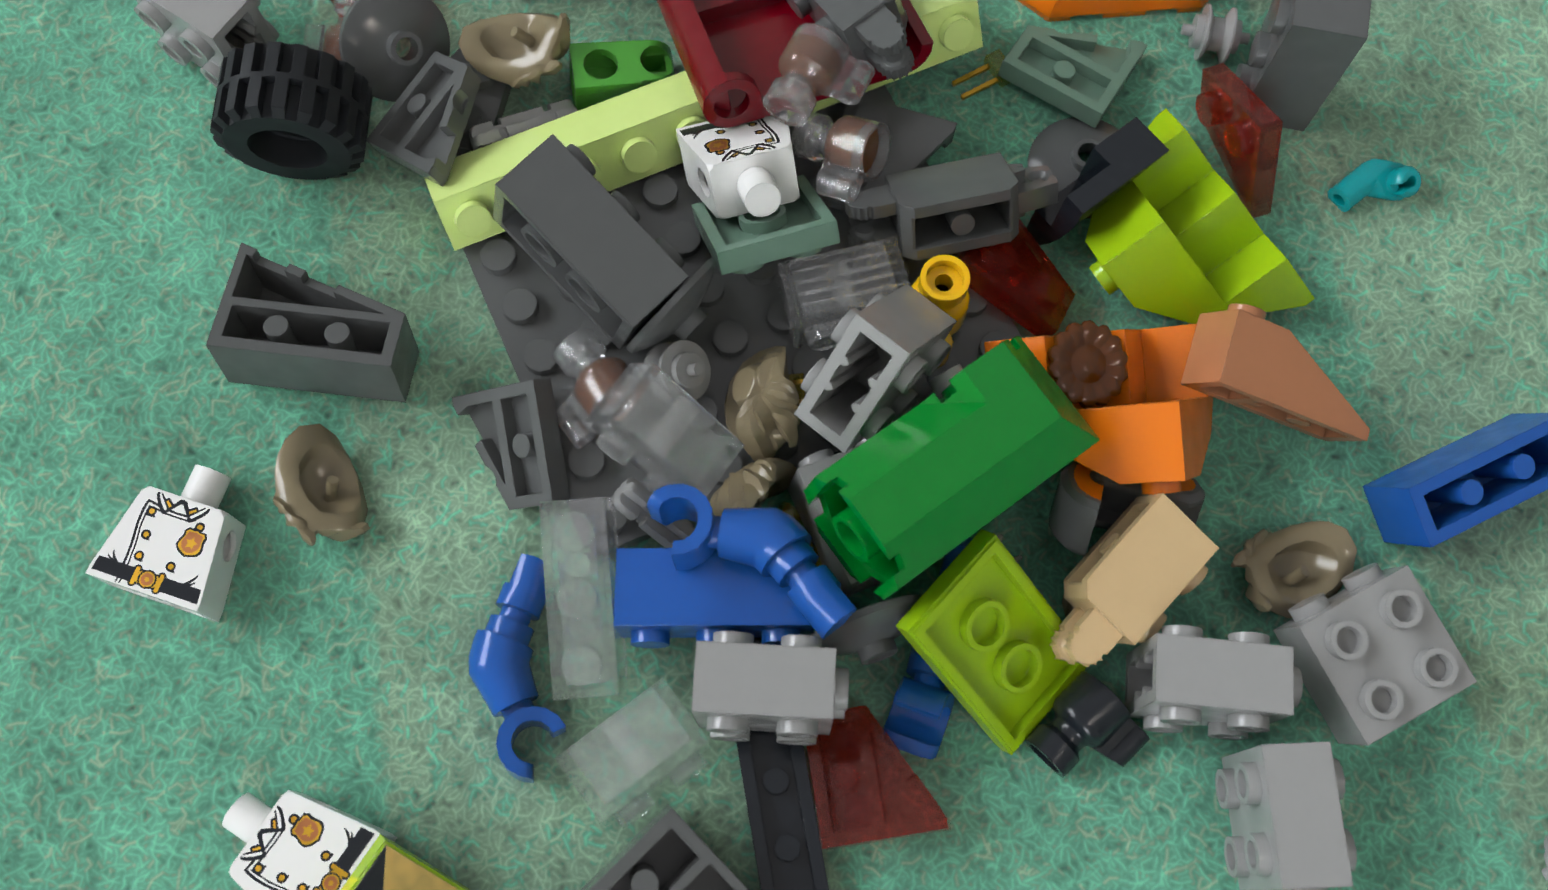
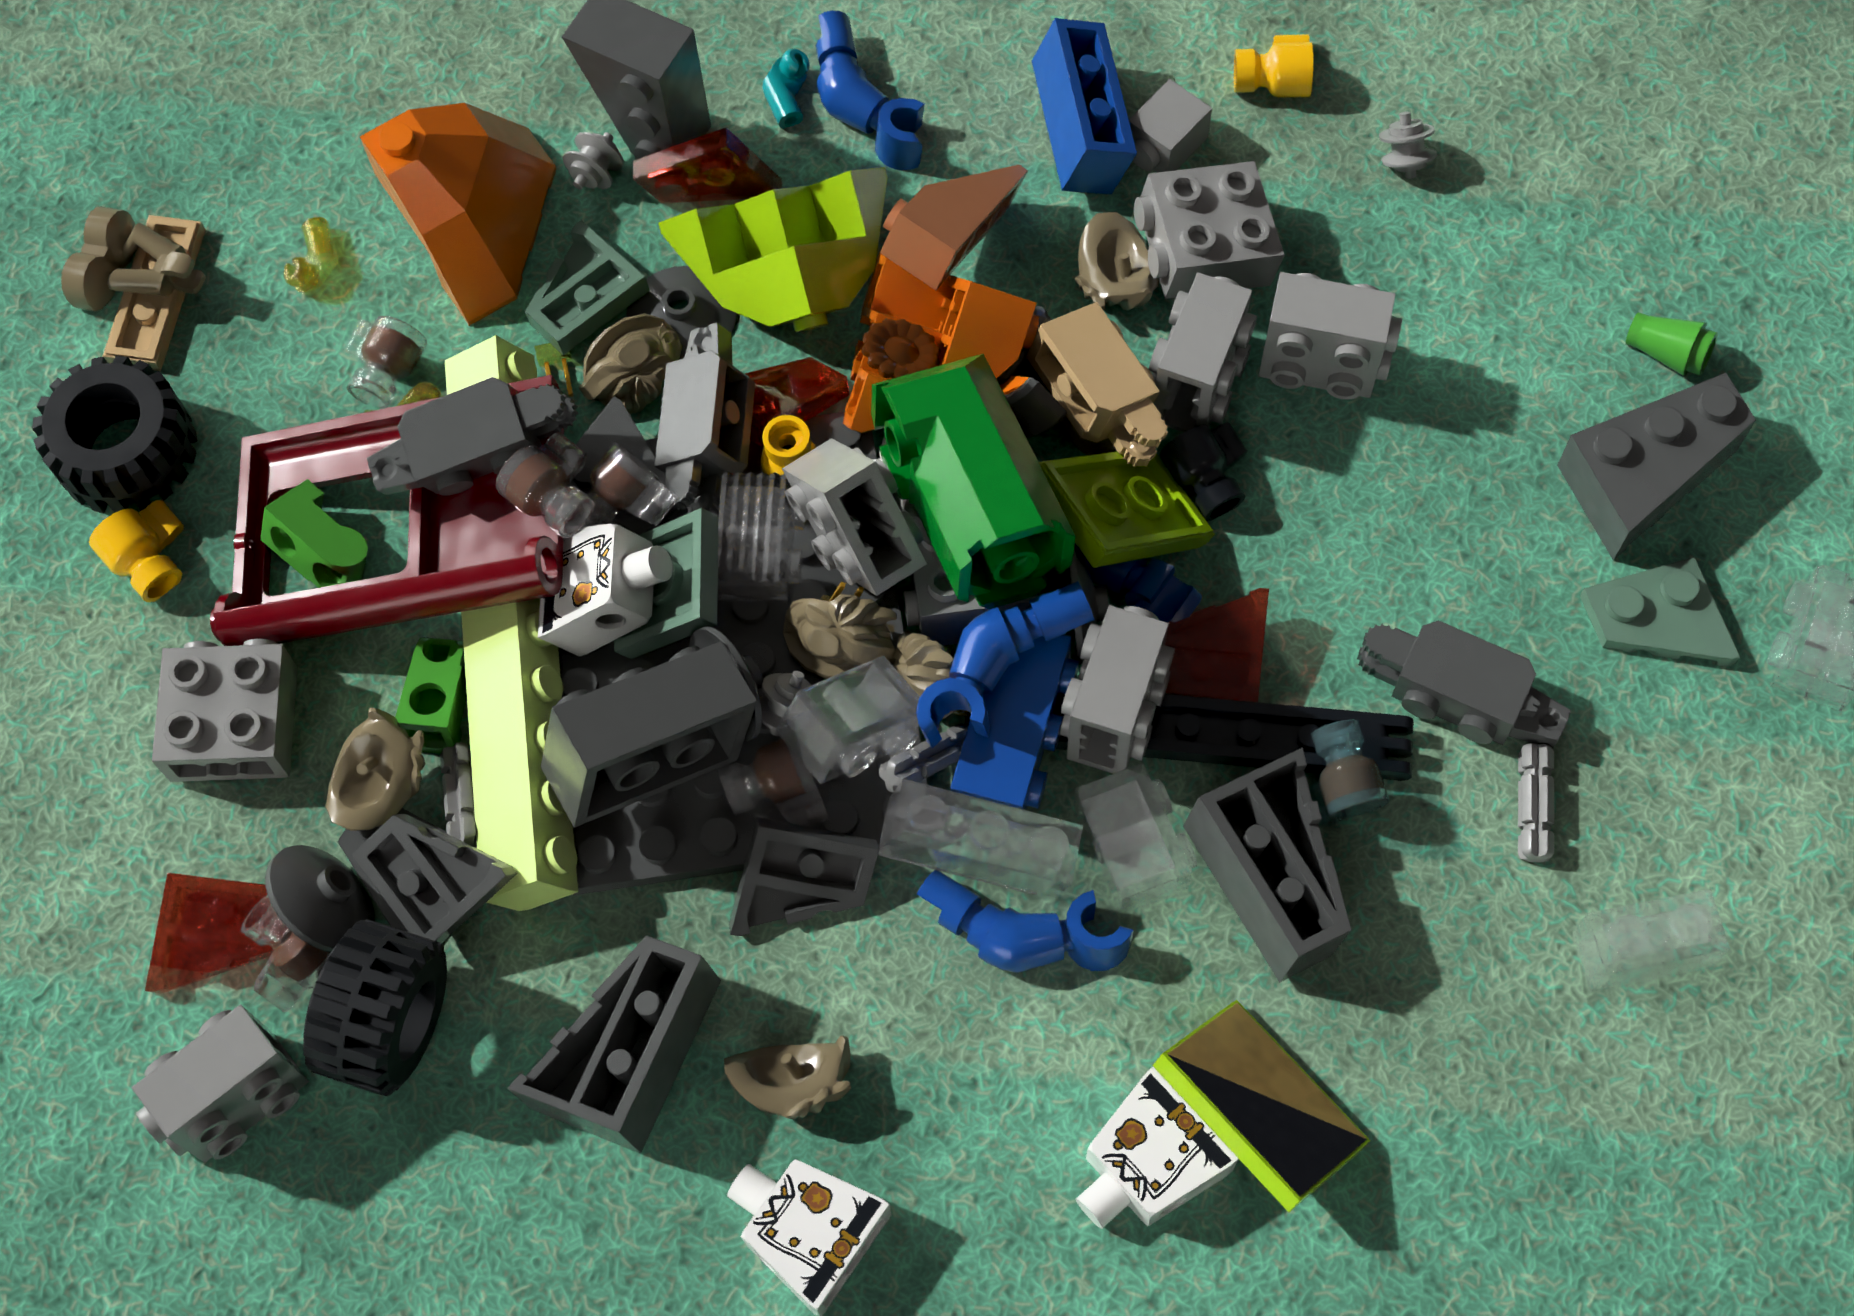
camera: 70 degrees left, 5 degrees down
black slope [1023,117,1169,246] -> none
none -> dark tan hat [579,313,682,415]
none -> blue piece [816,10,925,170]
none -> light grey brick [1129,78,1212,172]

